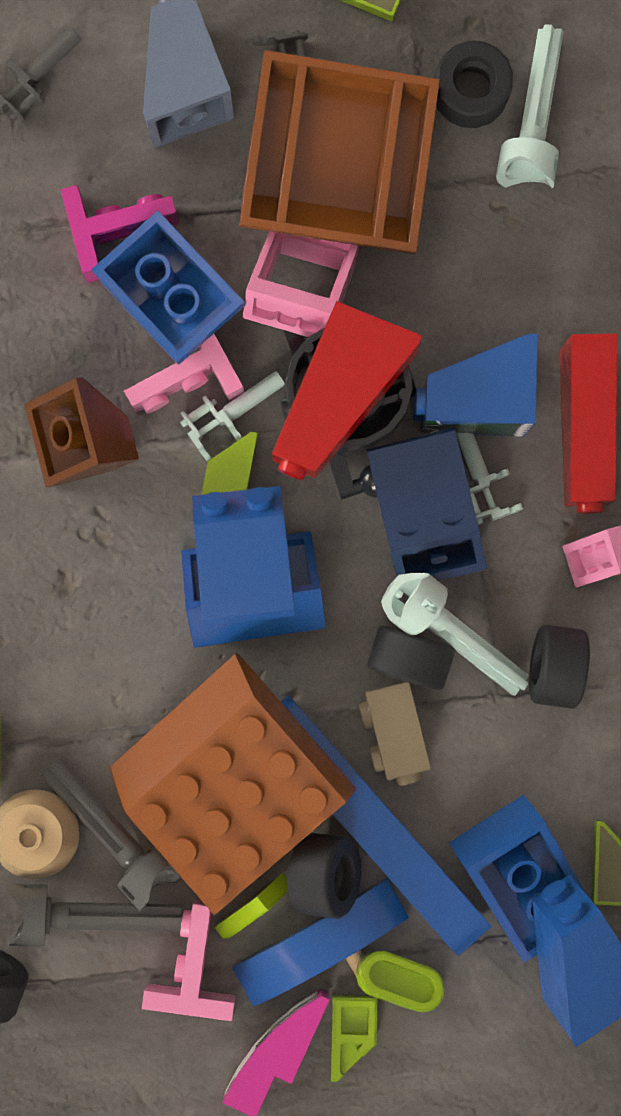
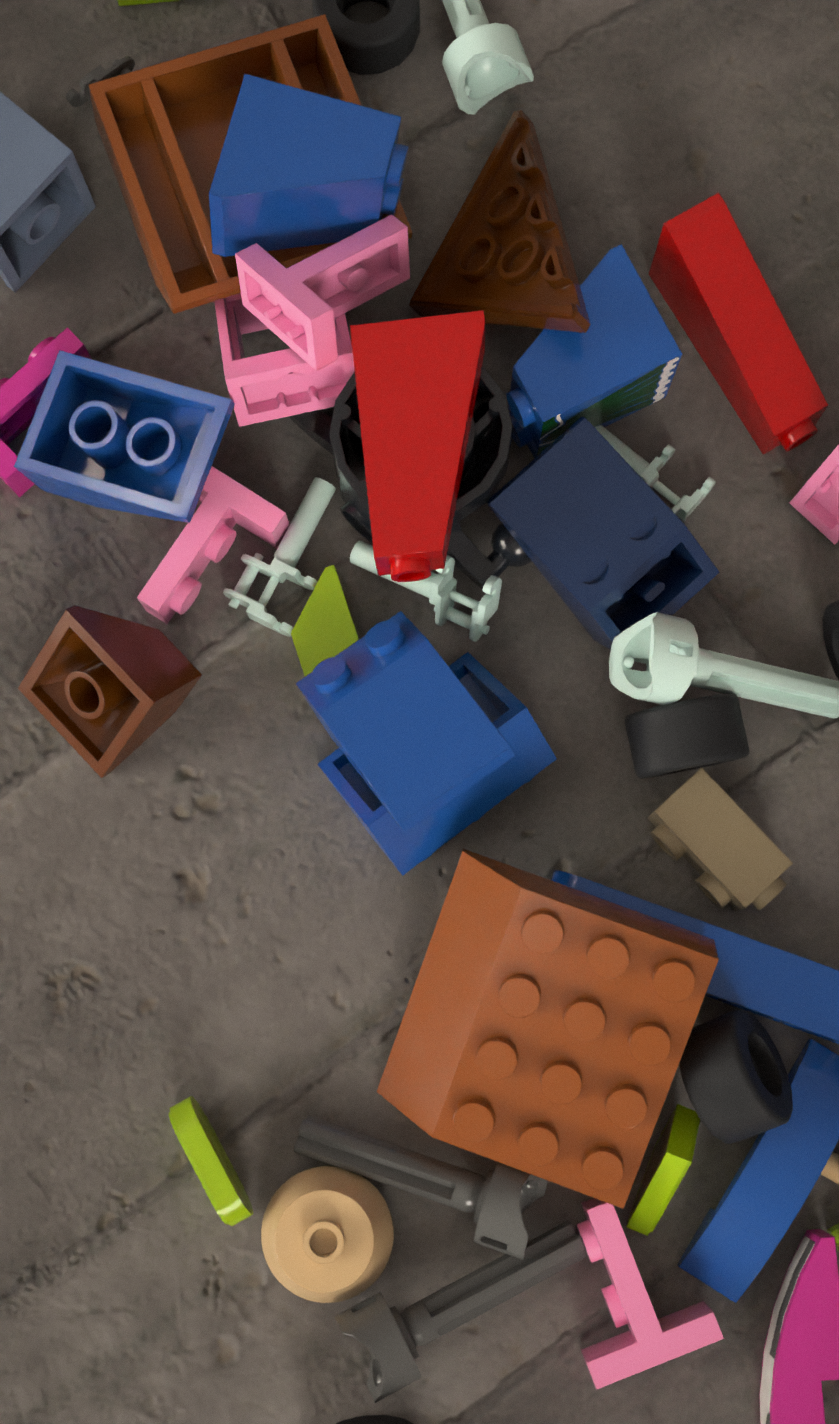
camera: 25 degrees left, 5 degrees down
none -> blue slope [209,74,409,257]
none -> bright pink bracket [235,214,410,371]
none -> light aqua piece [350,541,502,642]
none -> reddish brown tile [409,110,591,333]

